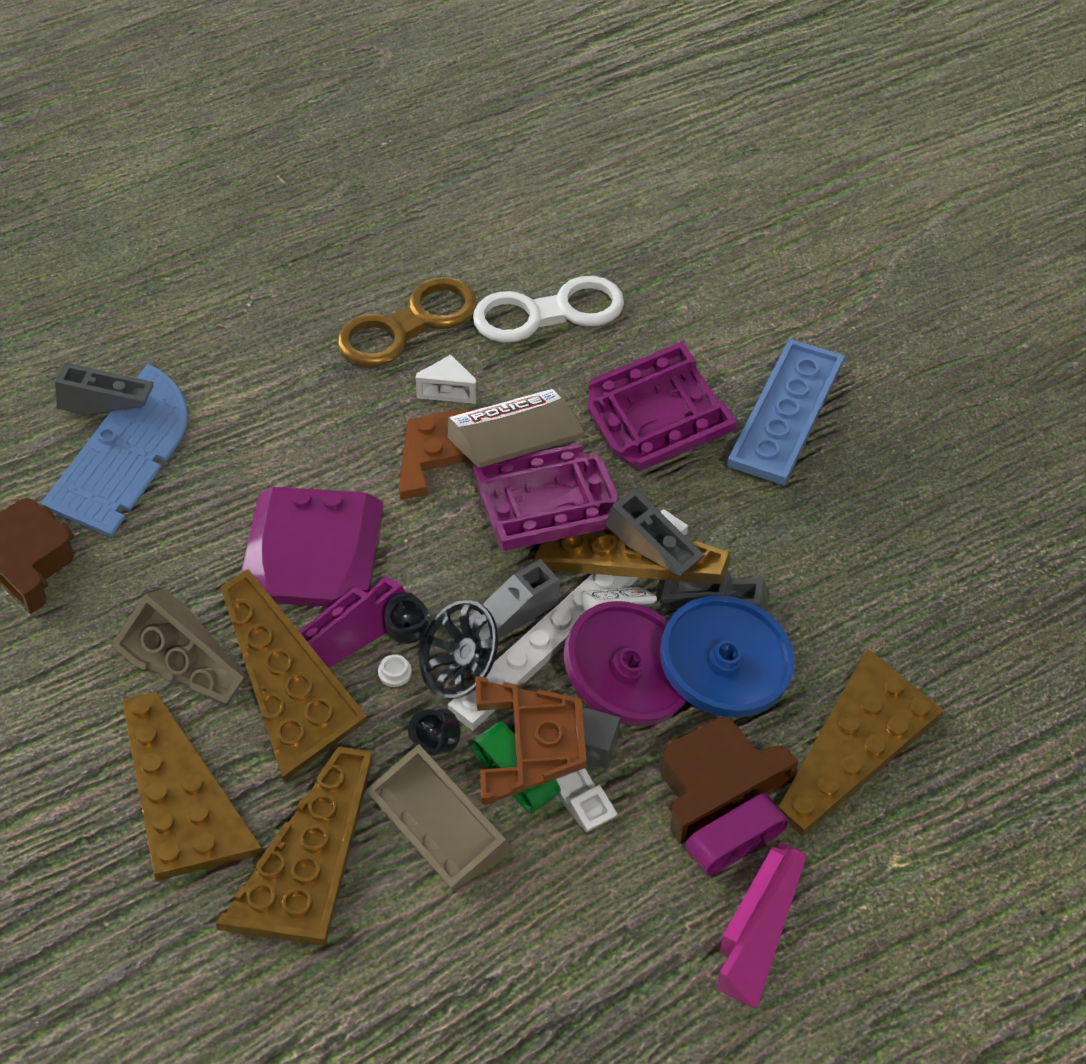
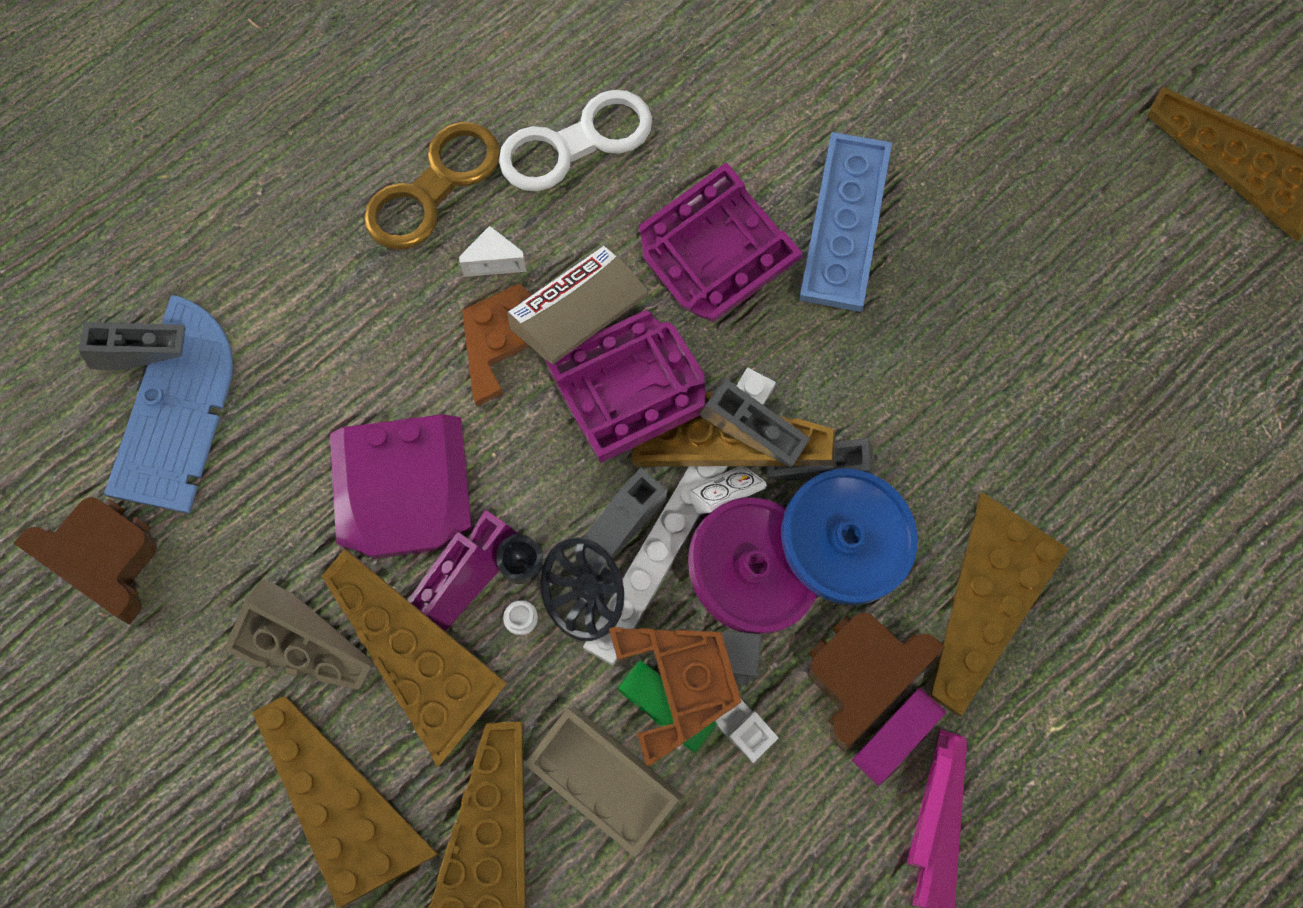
camera: 10 degrees left, 20 degrees up
black piece [408,707,461,756] -> none

